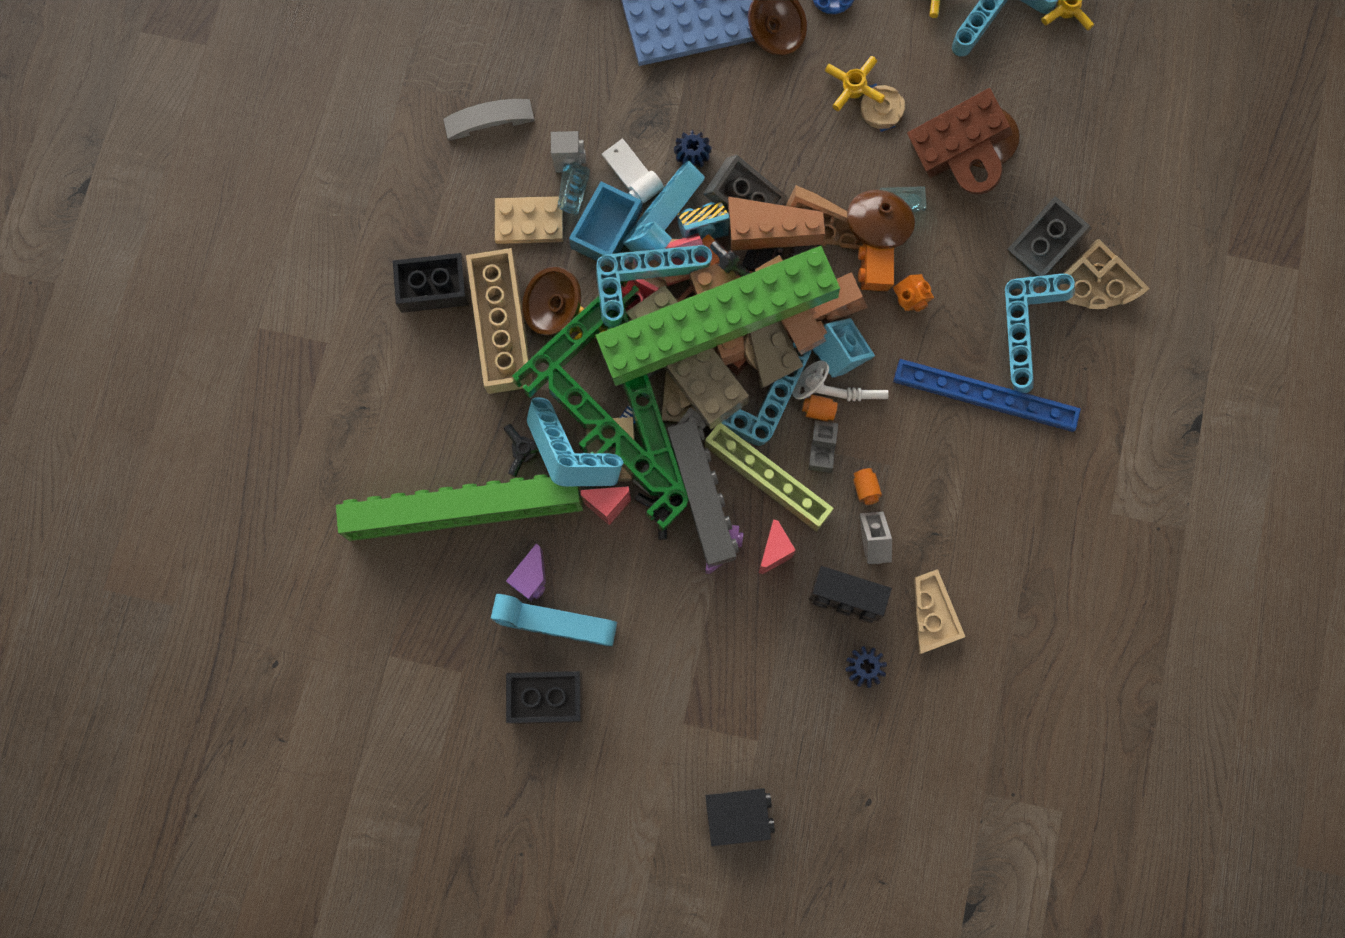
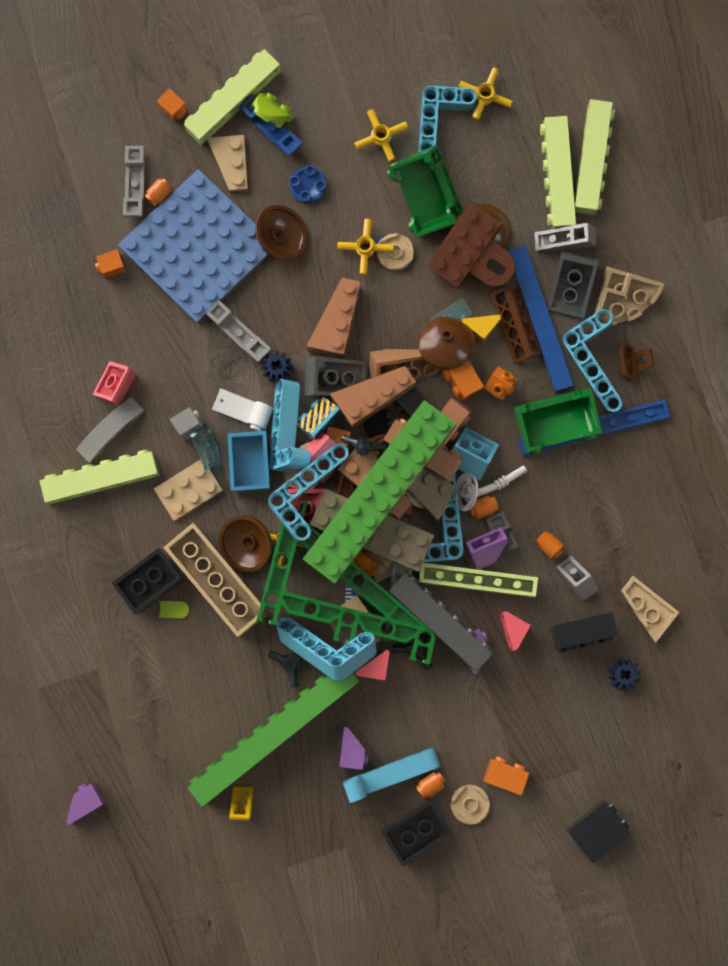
camera: 30 degrees left, 5 degrees up
none -> yellowish green brick [40,450,160,505]
none -> medium lavender slope [66,782,106,825]
none -> coral slope [93,361,136,407]
none -> lime piece [158,601,189,619]
none -> light grey slope [206,300,272,363]
none -> yellow slope [229,786,253,820]
none -> nougat wedge [306,278,361,359]
none -> orange brick [353,549,378,576]
none -> green windscreen [387,145,463,237]
none -> orange brick [416,771,445,800]
none -> tan tile [451,784,490,825]
none -> yellow slope [462,315,501,343]
none -> medium lavender slope [466,527,508,570]
none -> orange brick [483,756,529,796]
none -> reddish brown fence [491,285,543,364]
none -> blue tile [508,245,574,392]
none -> green windscreen [512,388,602,455]
none -> light grey slope [535,223,597,252]
none -> yellowish green brick [540,116,576,229]
none -> yellowish green brick [574,99,615,215]
none -> reddish brown bracket [617,343,654,381]

